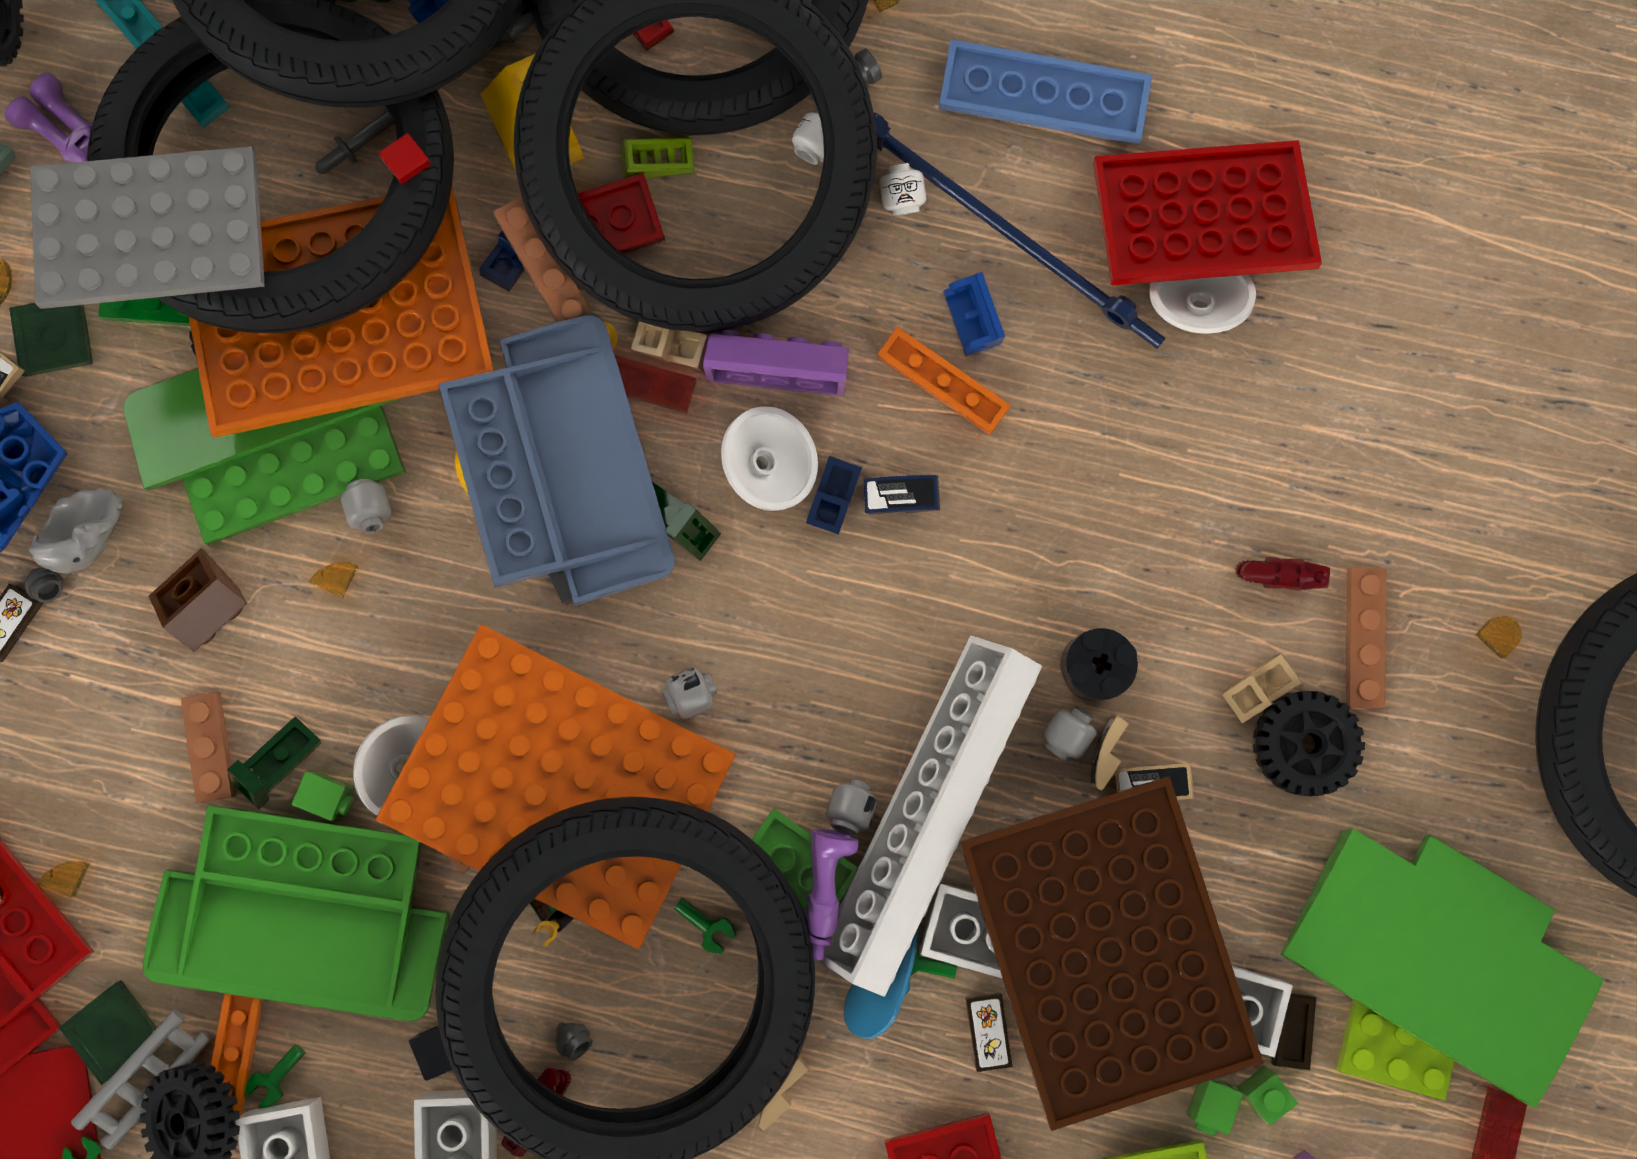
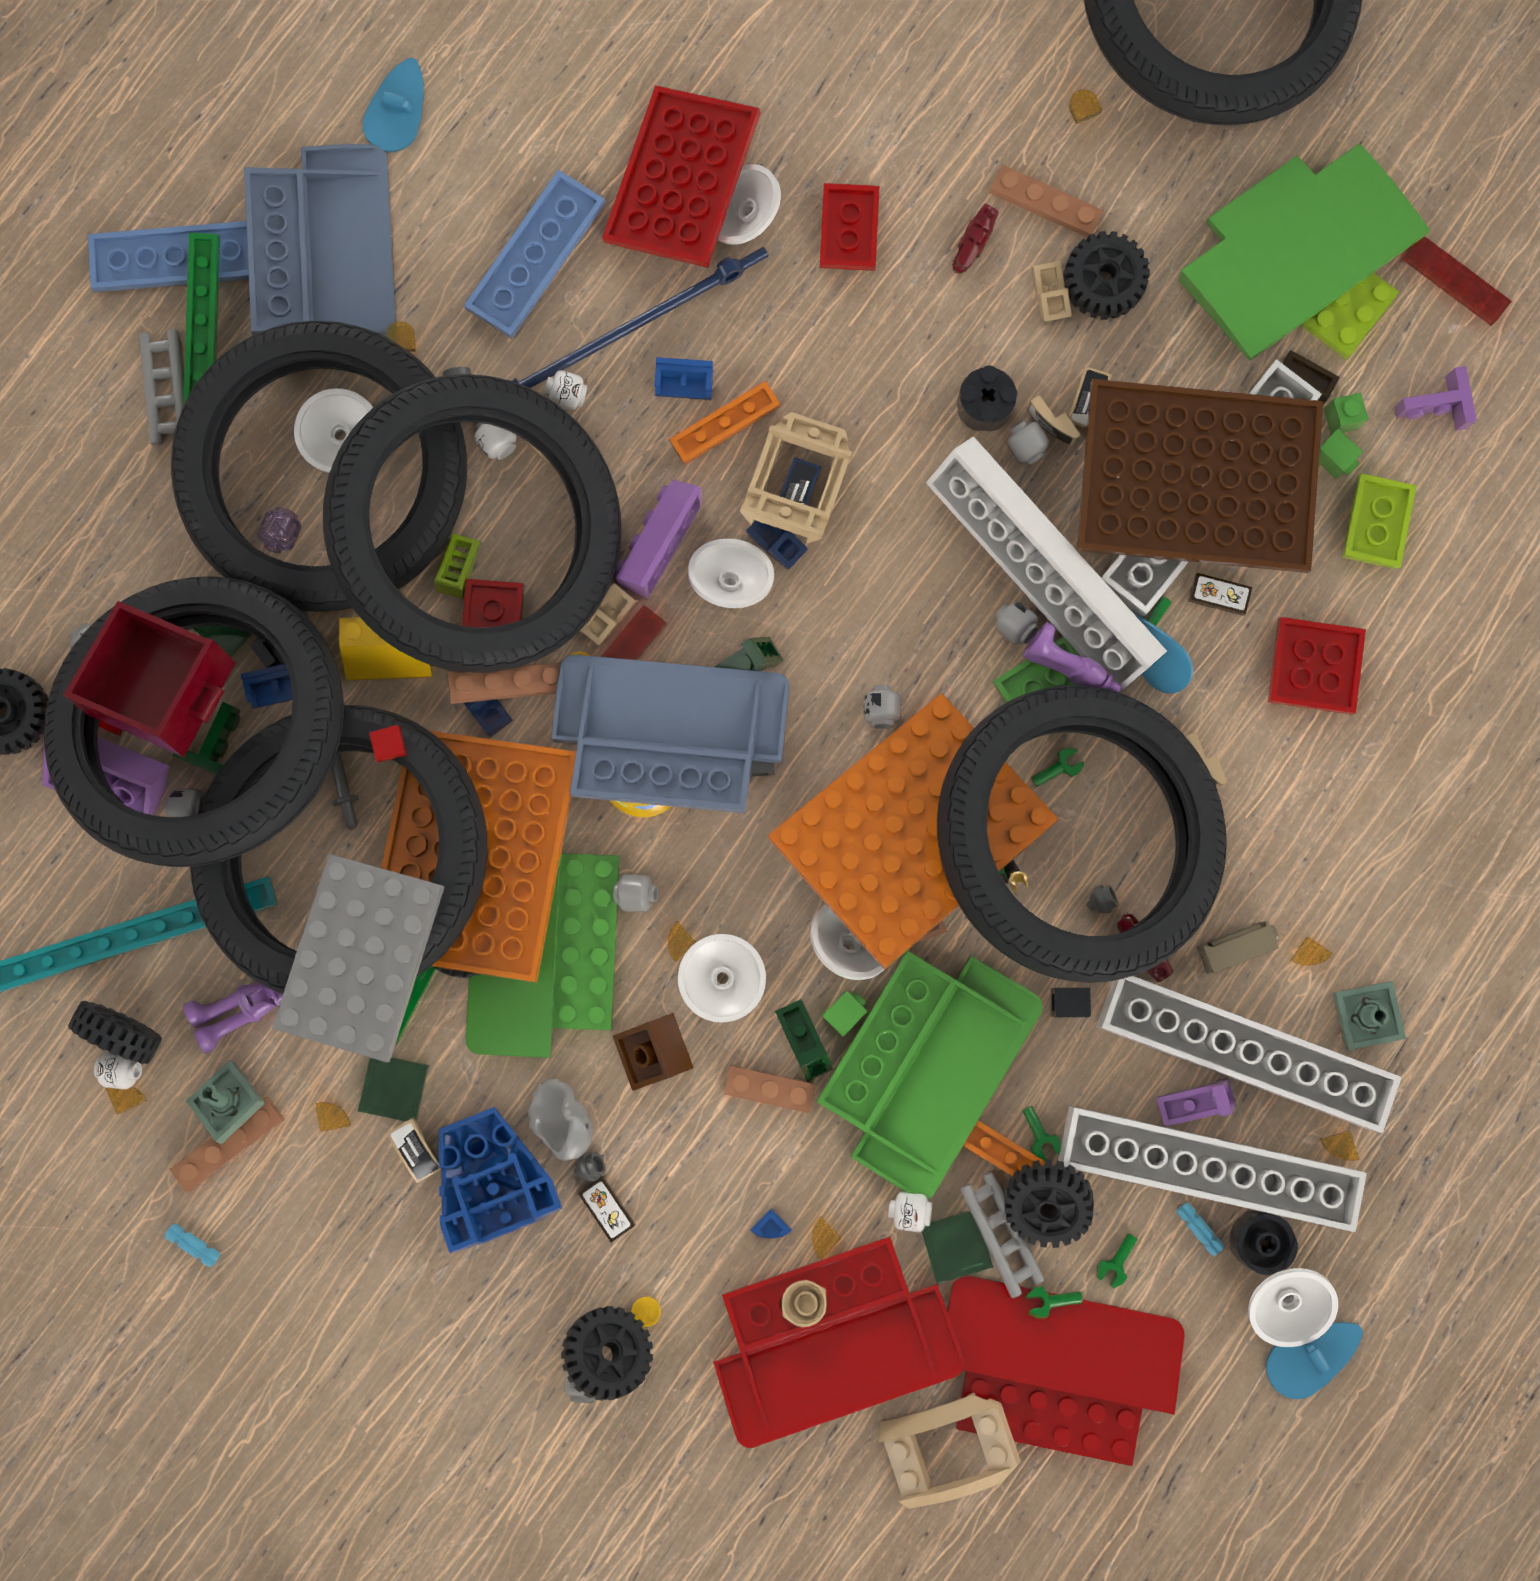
camera: 65 degrees left, 0 degrees up
none -> white dish [678,934,766,1023]
none -> tan wedge [740,412,852,544]
none -> blue tile [750,1208,792,1239]
none -> red plate [819,183,880,271]
none -> white head [888,1191,932,1232]

